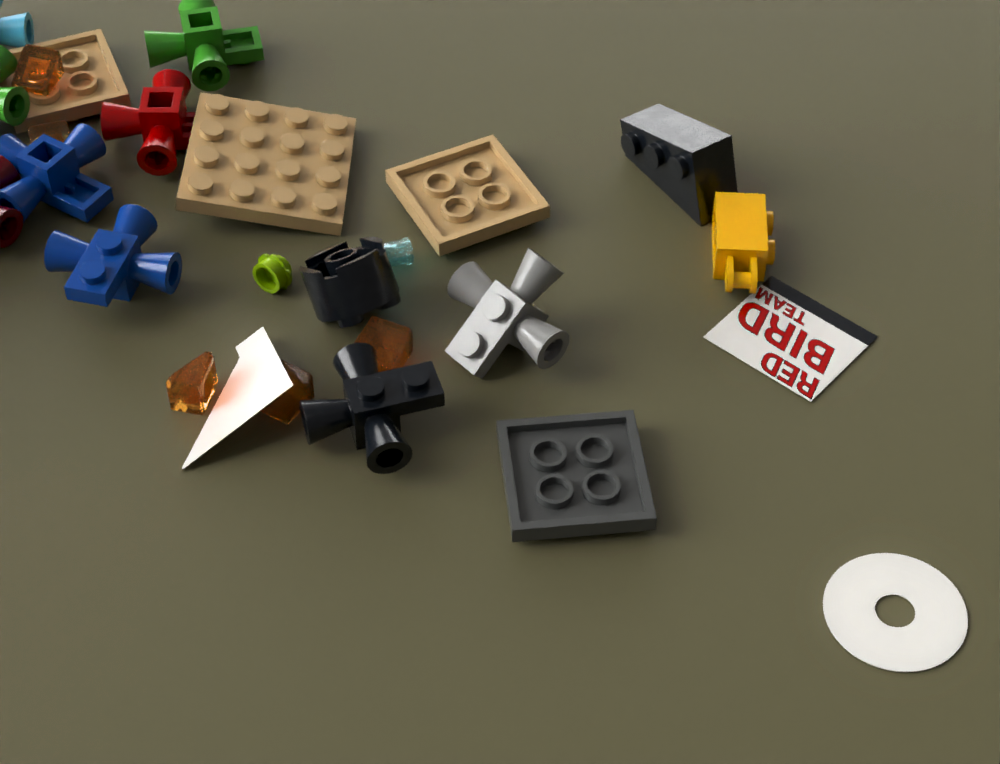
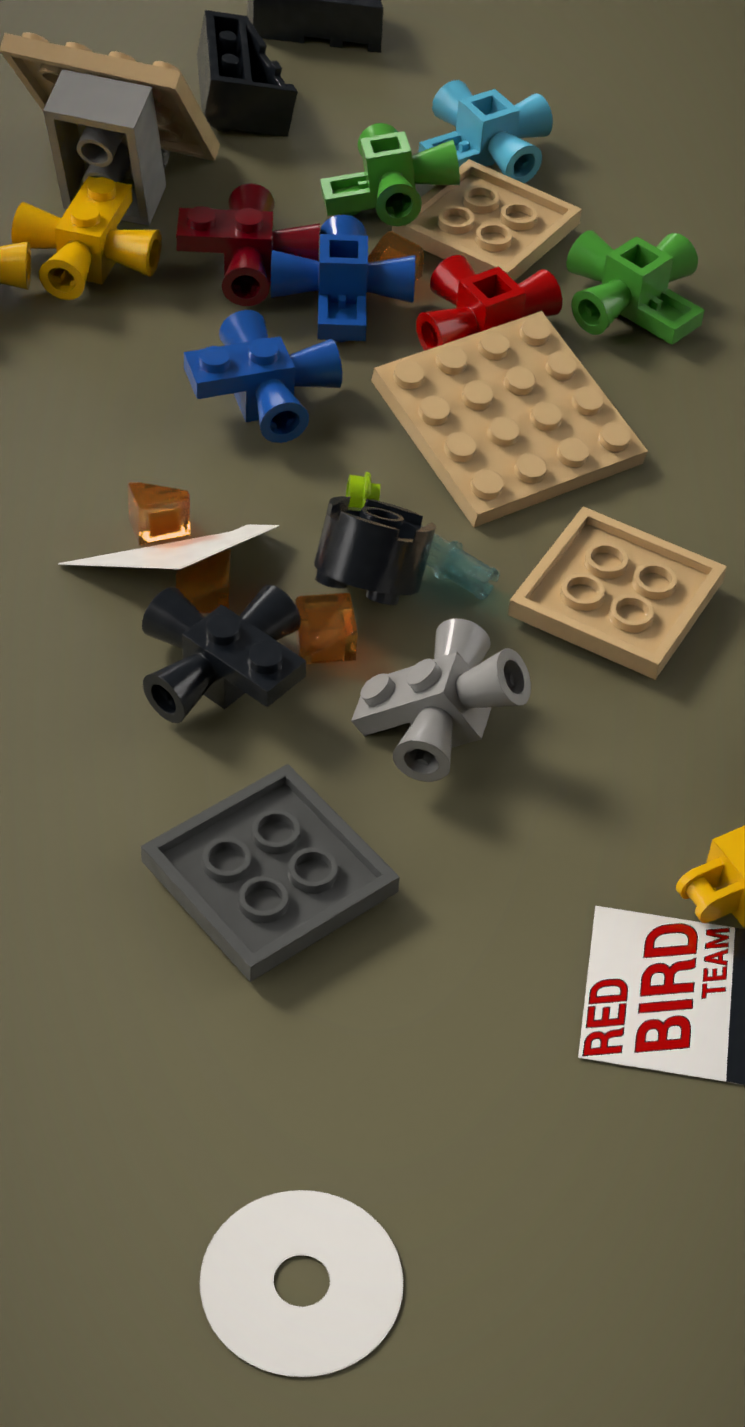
camera: 55 degrees right, 0 degrees up
clear orange slope [11,44,64,96] -> none

